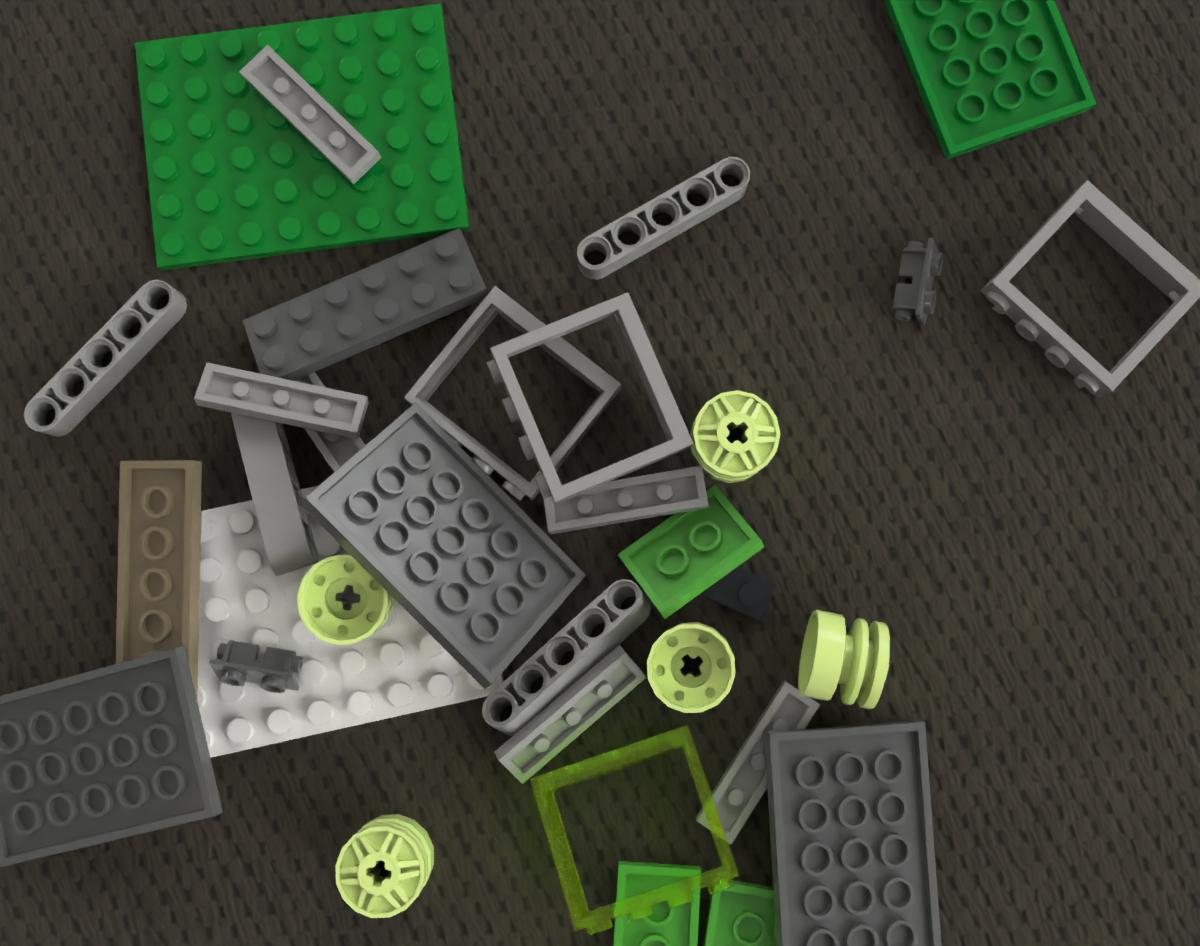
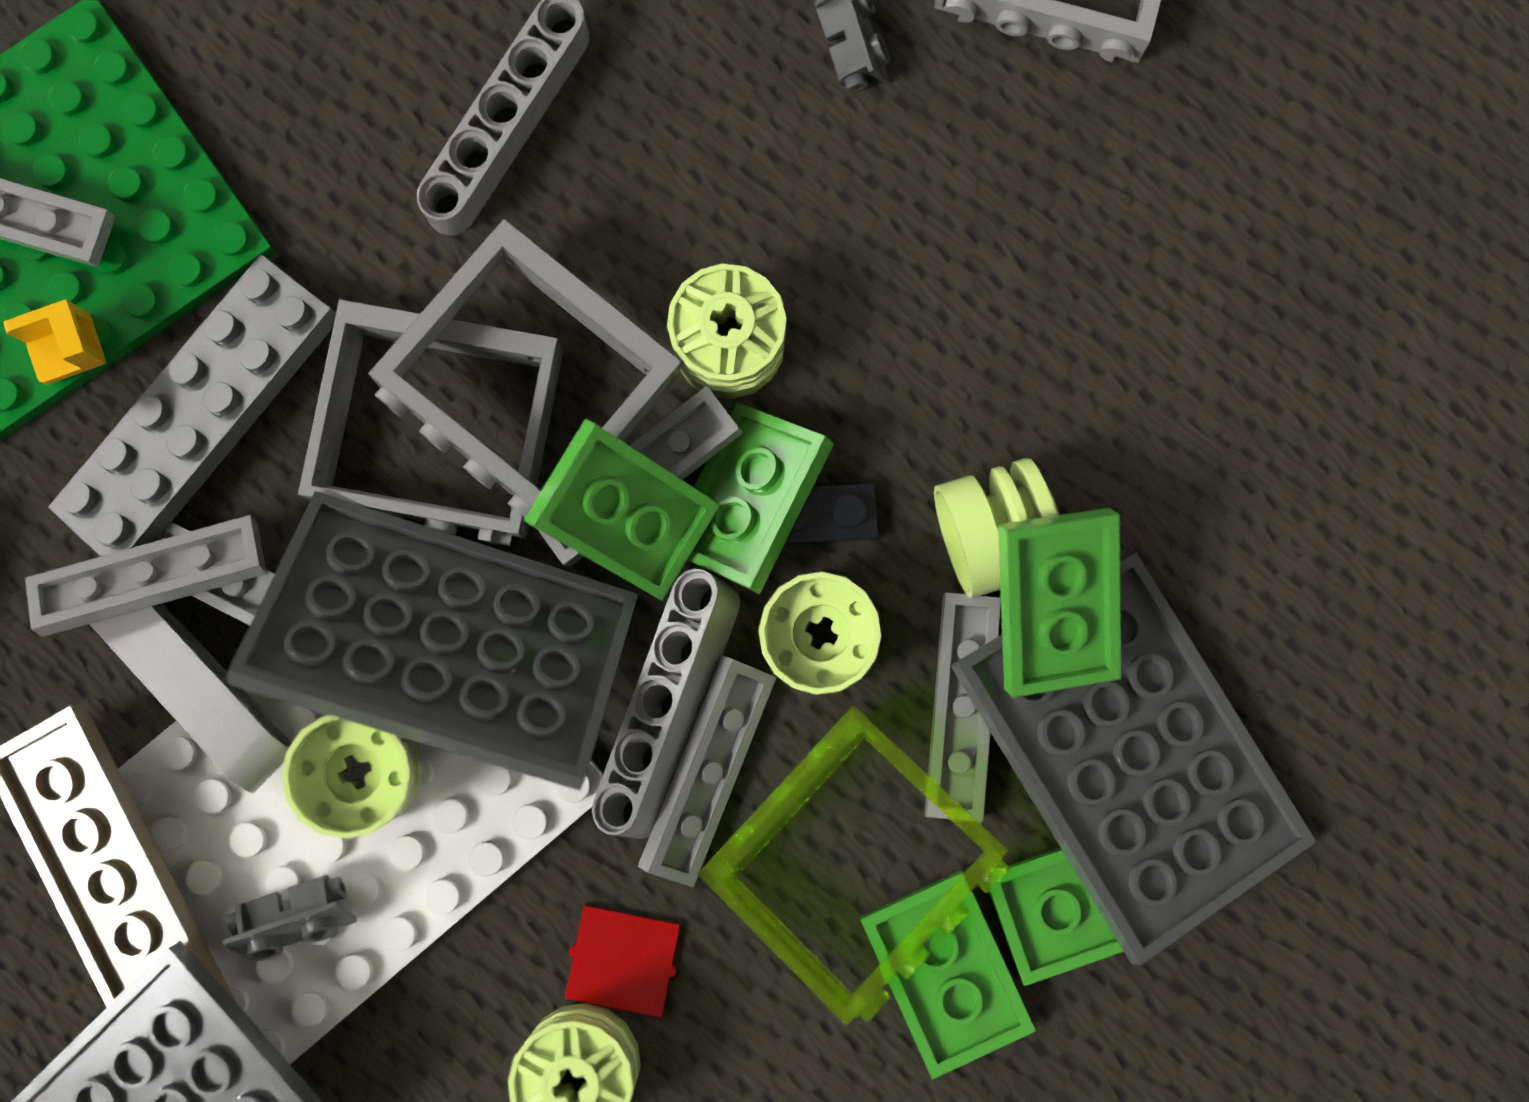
camera: 30 degrees left, 0 degrees up
none -> yellow panel [3,299,107,385]
none -> bright green plate [524,419,720,601]
none -> red piece [565,904,680,1018]
none -> bright green plate [998,508,1121,697]

